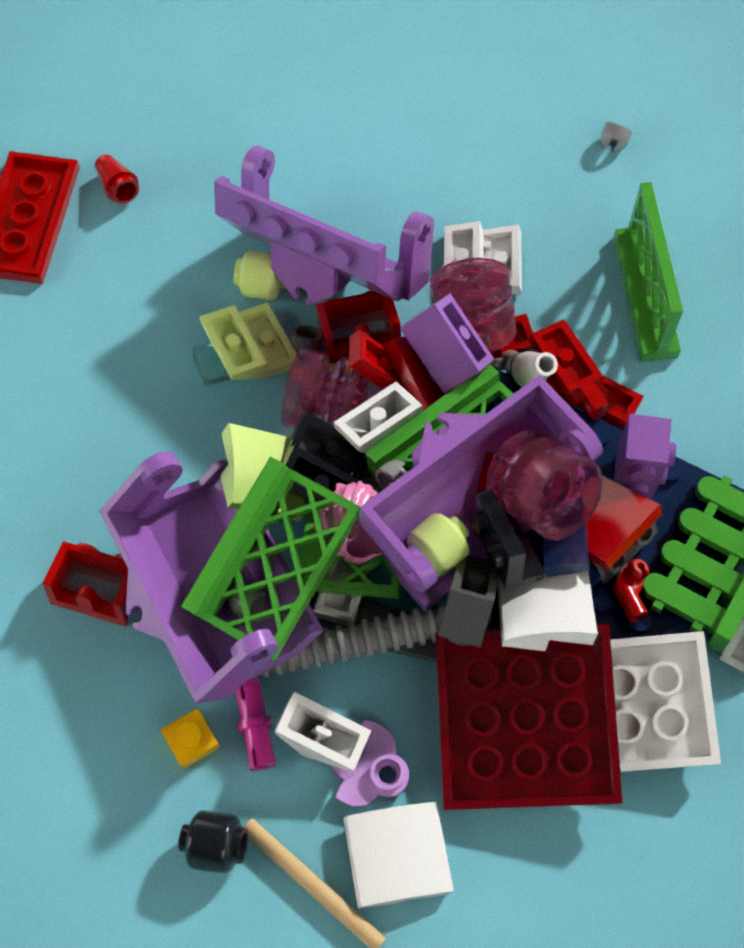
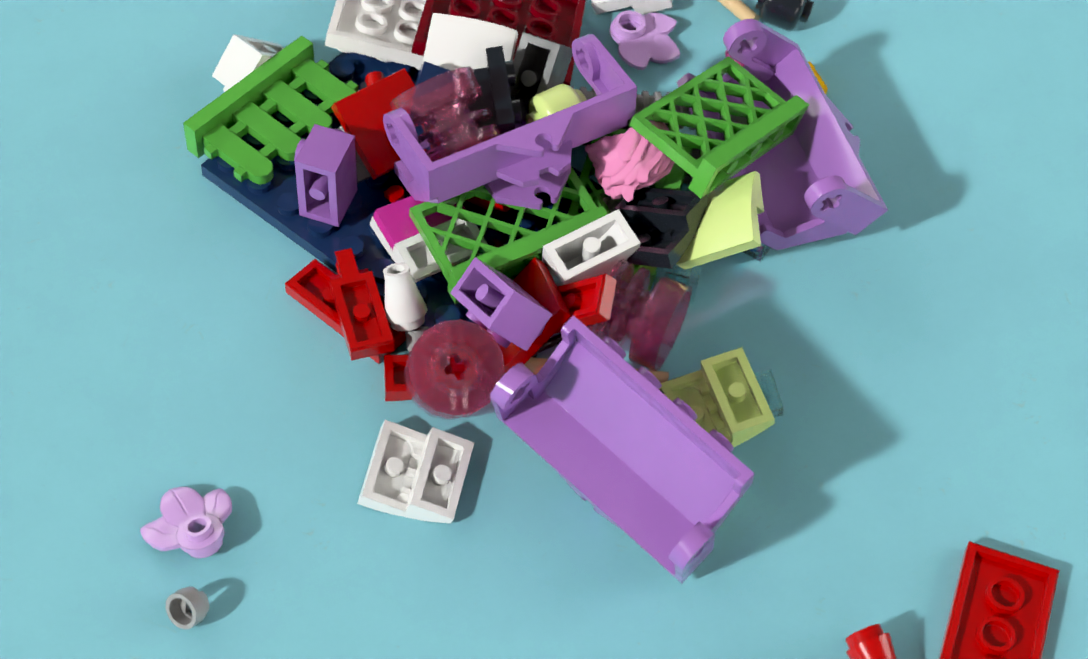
camera: 175 degrees left, 10 degrees down
red window [43,541,129,627] -> none
white slope [274,692,371,772] -> none
light grey hinge [375,460,407,490] -> none
bright green fence [613,182,683,361] -> none
none -> lavender plate [140,487,232,558]

